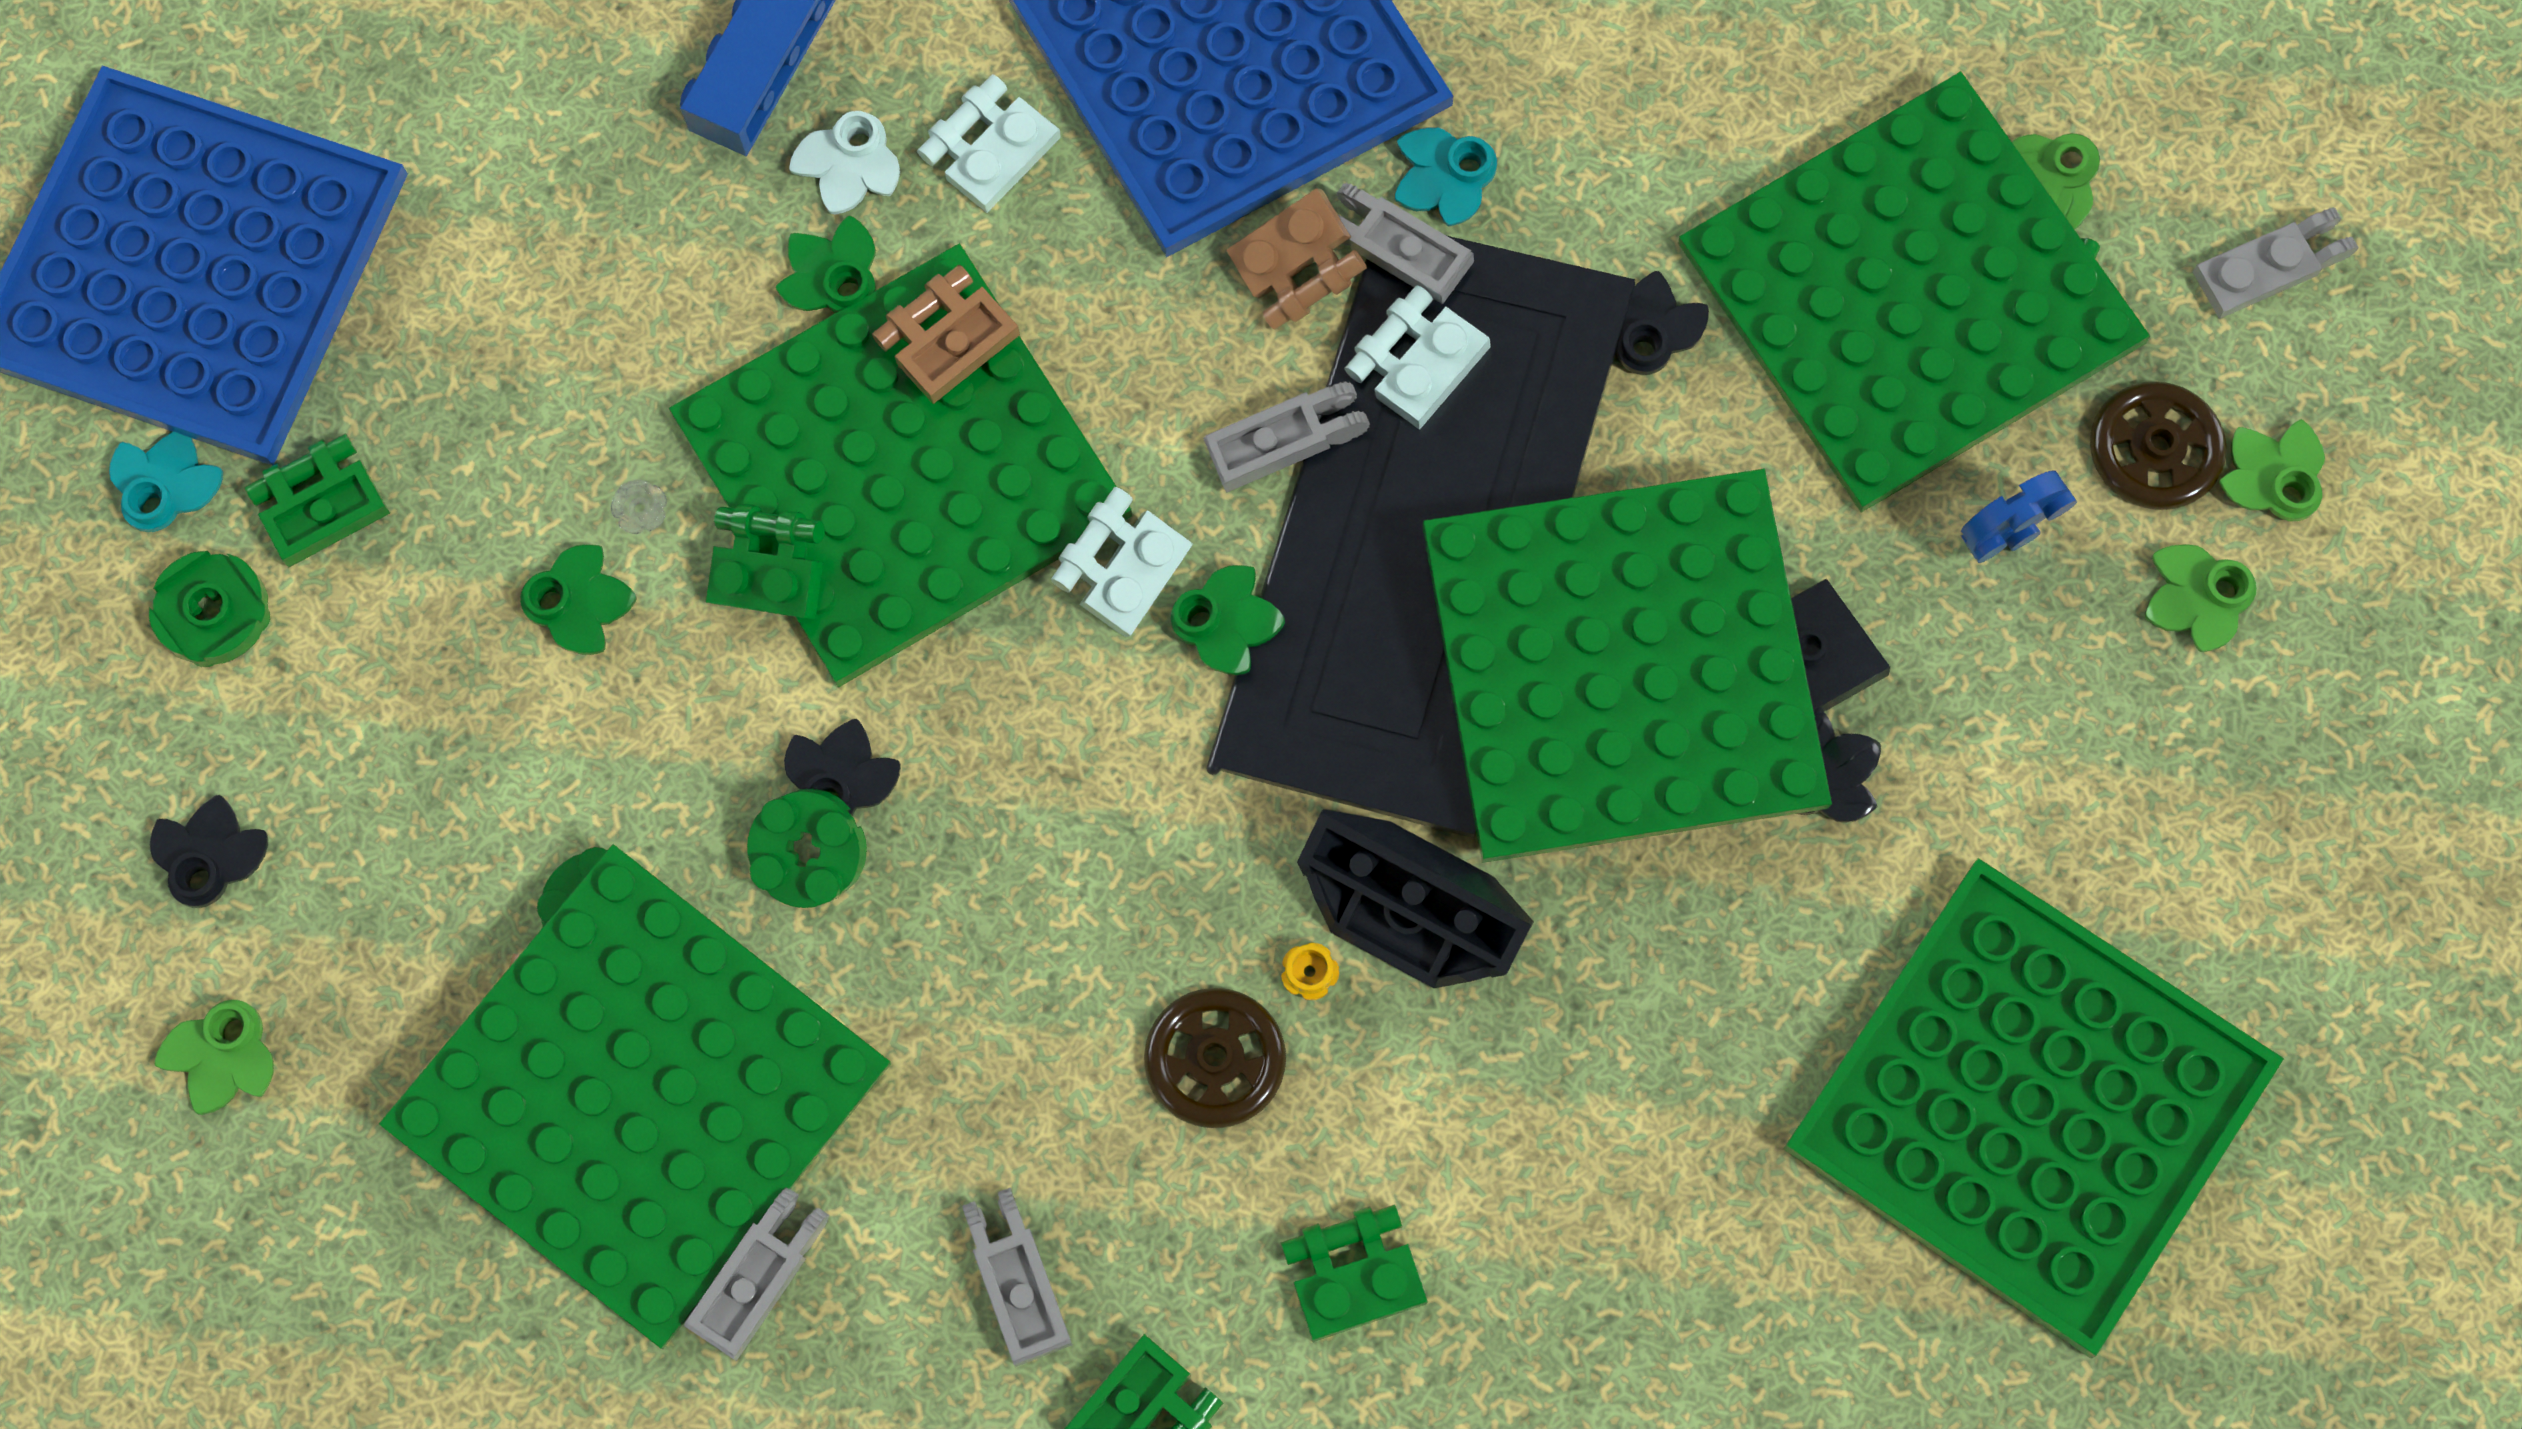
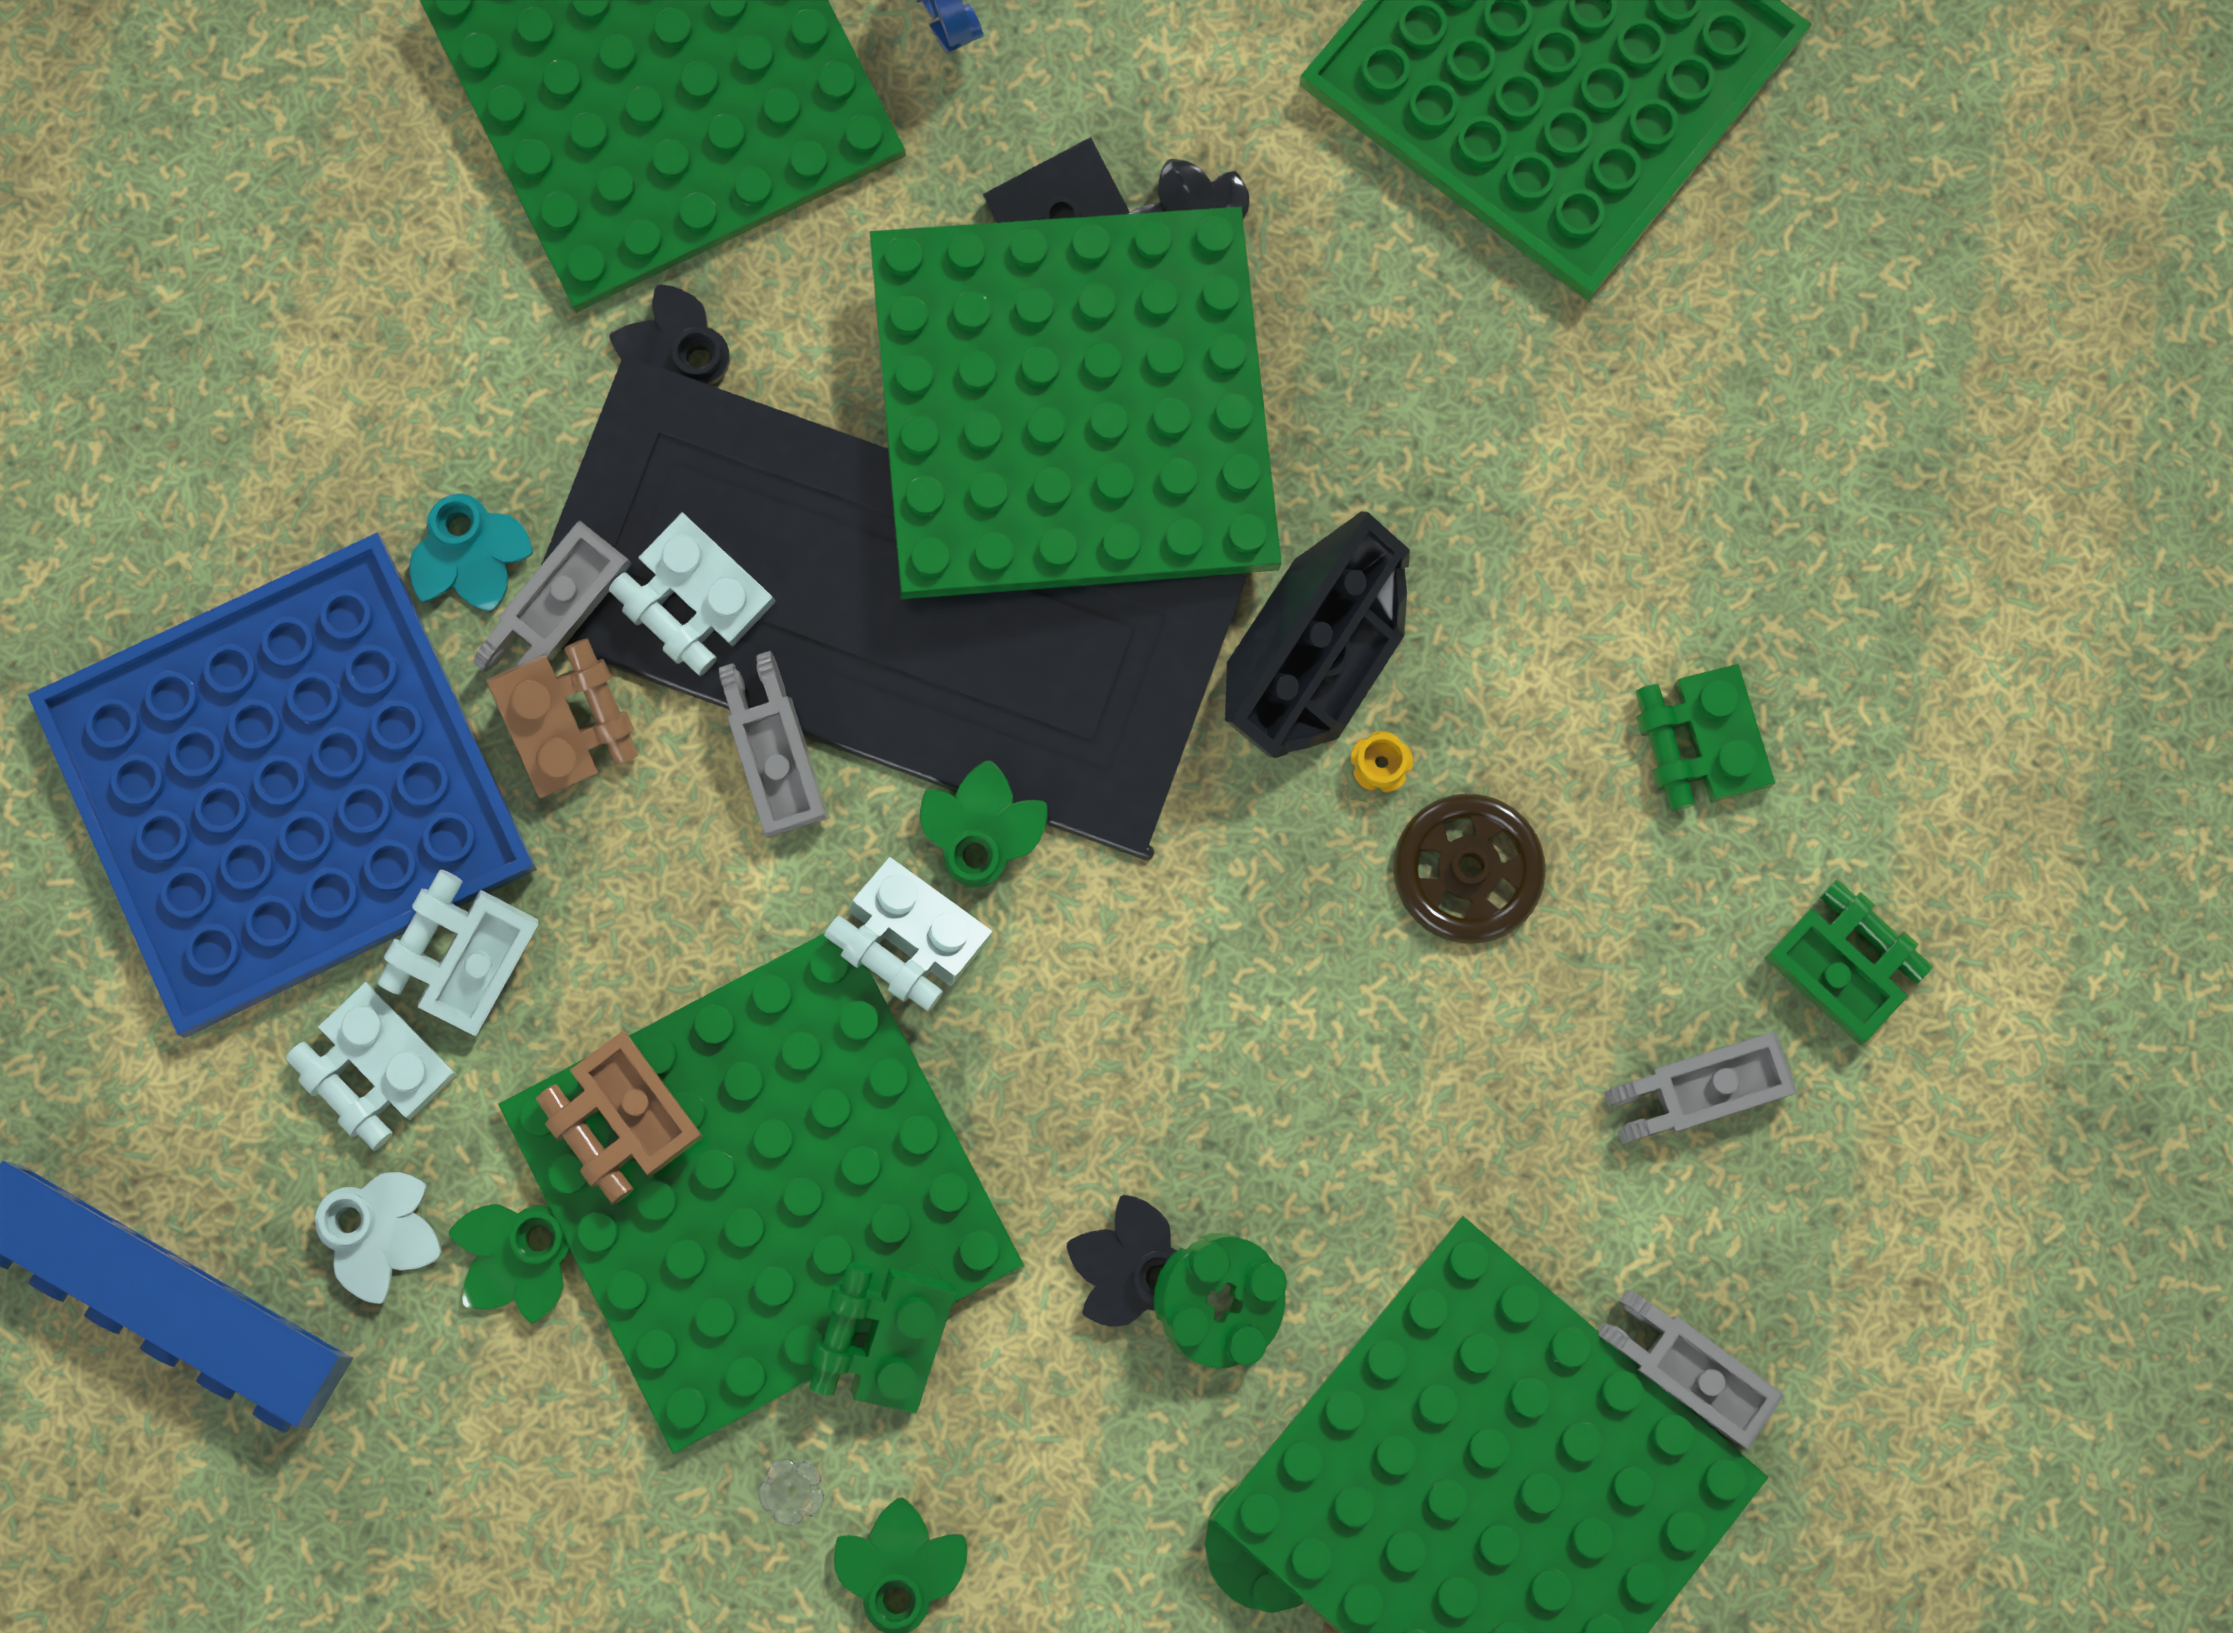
camera: 90 degrees left, 5 degrees up
none -> light aqua plate [377,870,538,1036]

